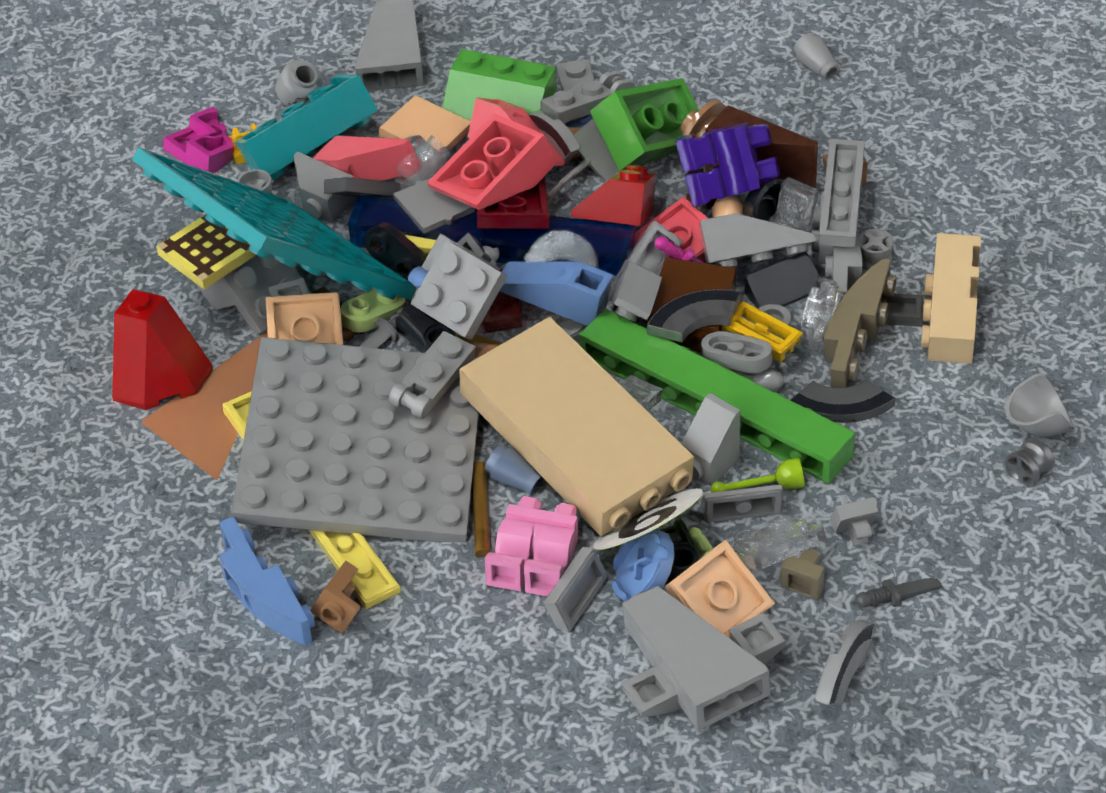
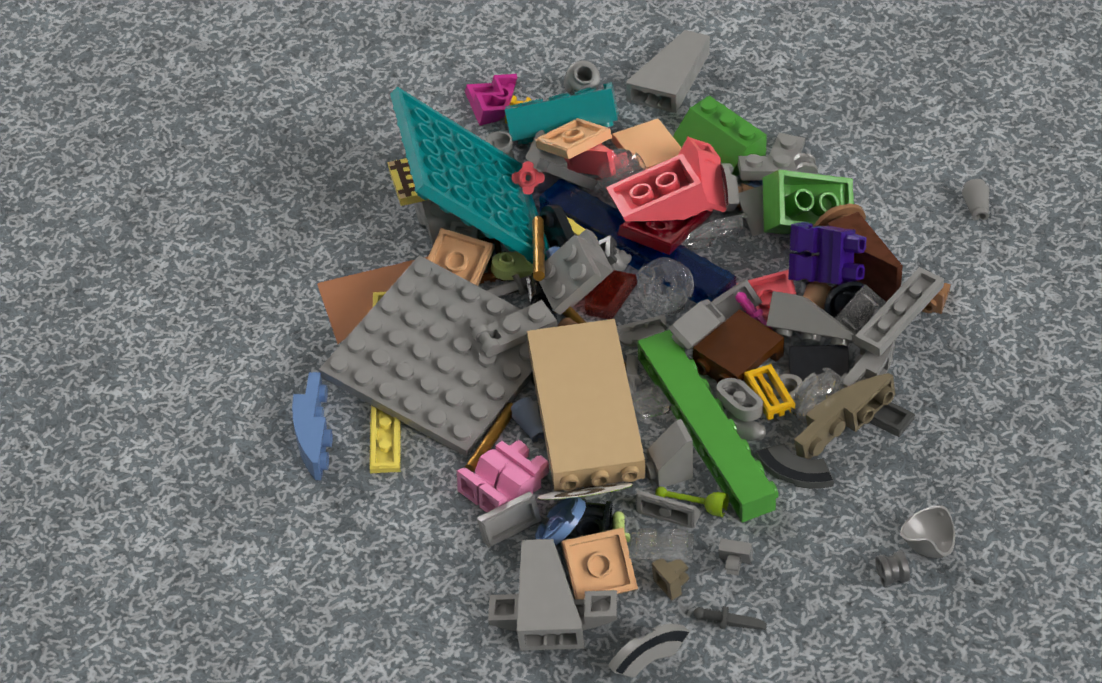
camera: 30 degrees right, 0 degrees up
red slope [112,289,213,410] -> none
medium nougat bracket [311,560,360,632] -> none
light grey piece [393,177,475,234] -> none
medium blue slope [500,262,613,326] -> none
red slope [571,165,657,226] -> none
flat silver tile [647,289,741,342] -> none
light grey wheel [858,229,894,270] -> none
tan wedge [921,233,981,364] -> none
none -> coral plate [512,161,545,195]
none -> pearl gold bar [532,216,545,281]
none -> light nougat tile [535,118,612,159]
none -> clear slope [684,215,743,251]

